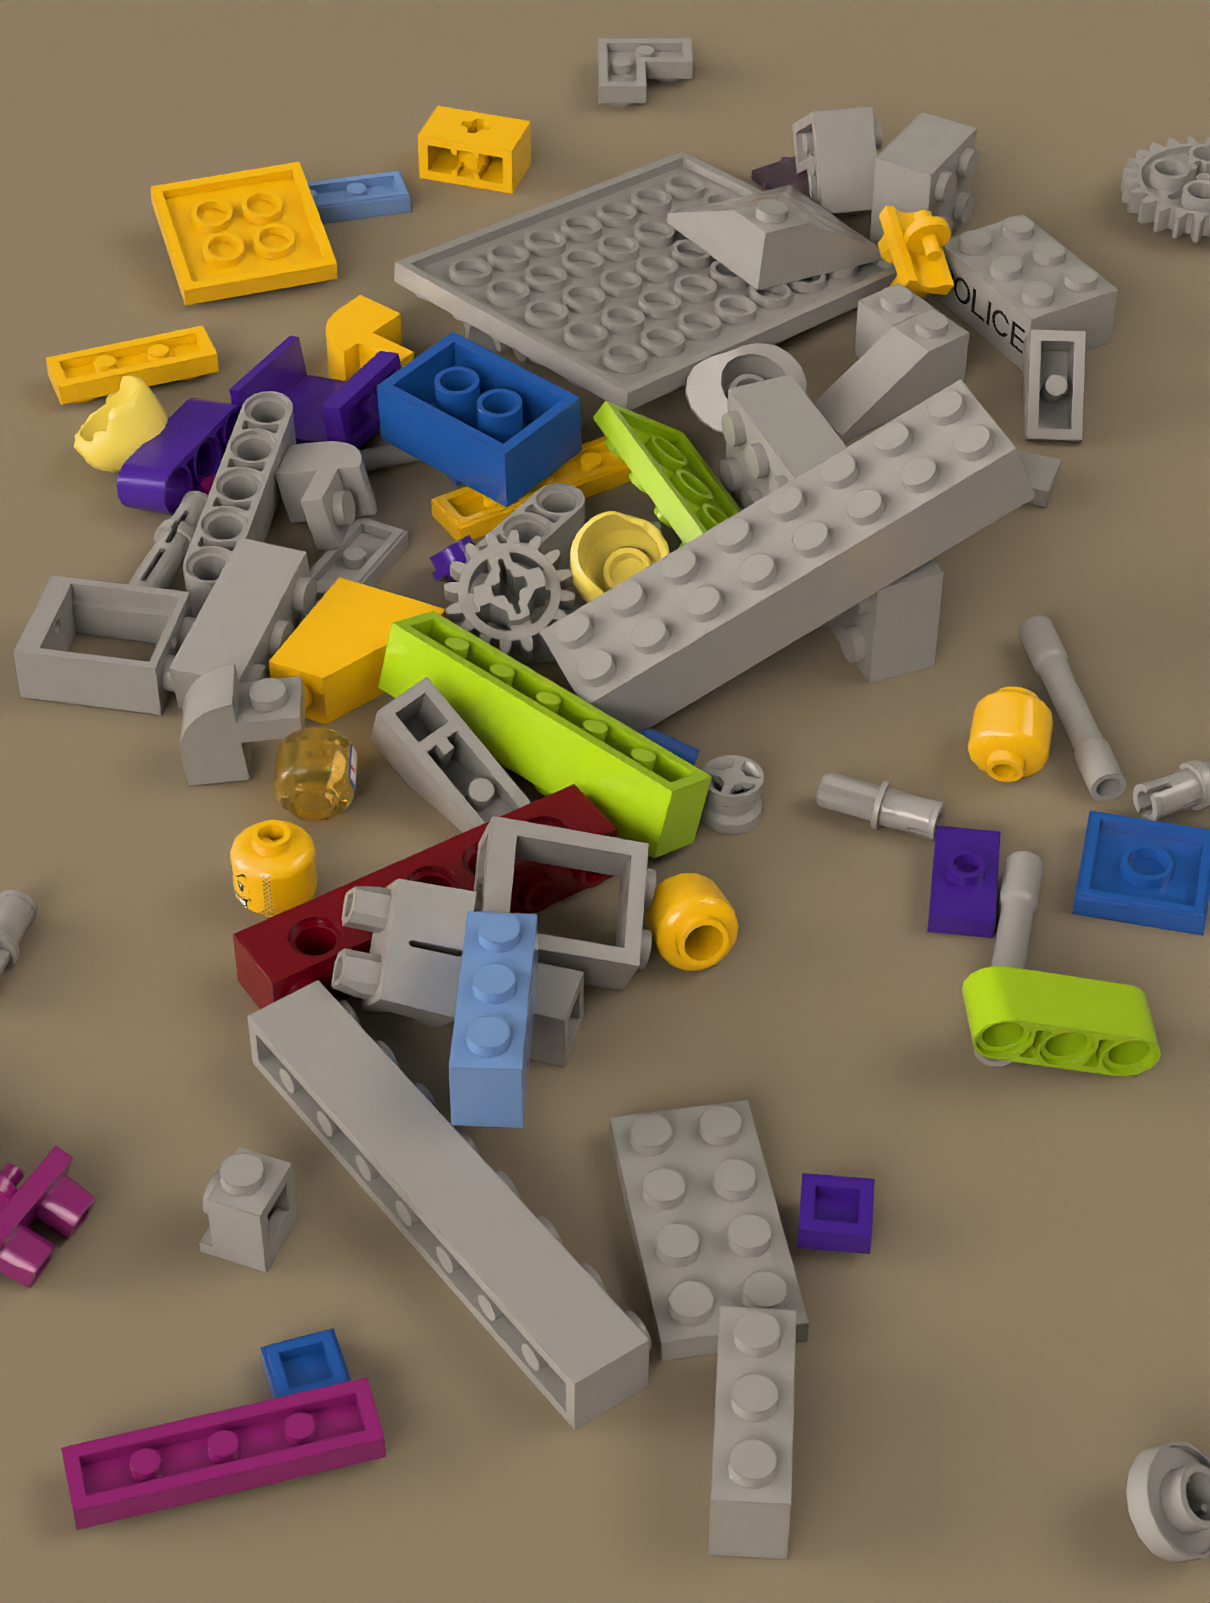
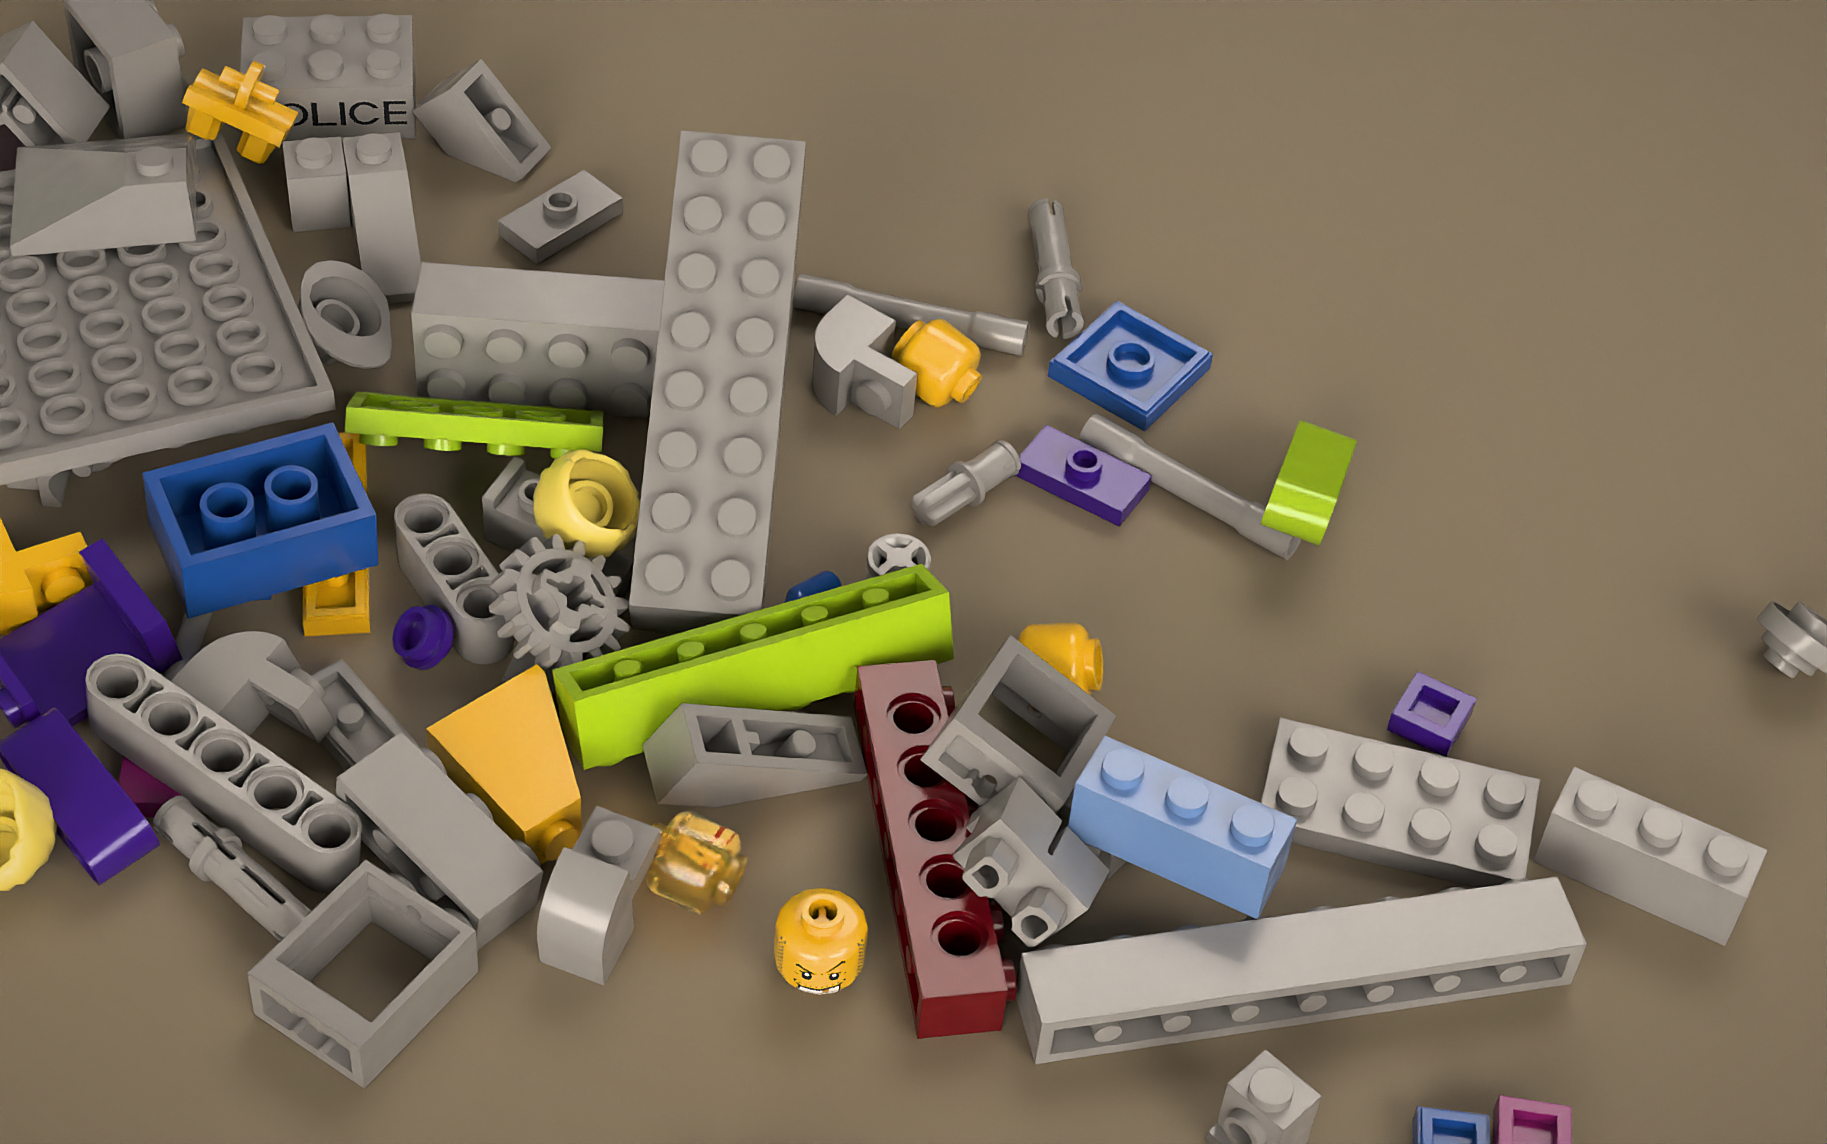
camera: 70 degrees left, 5 degrees up
none -> light grey brick [812,294,917,429]

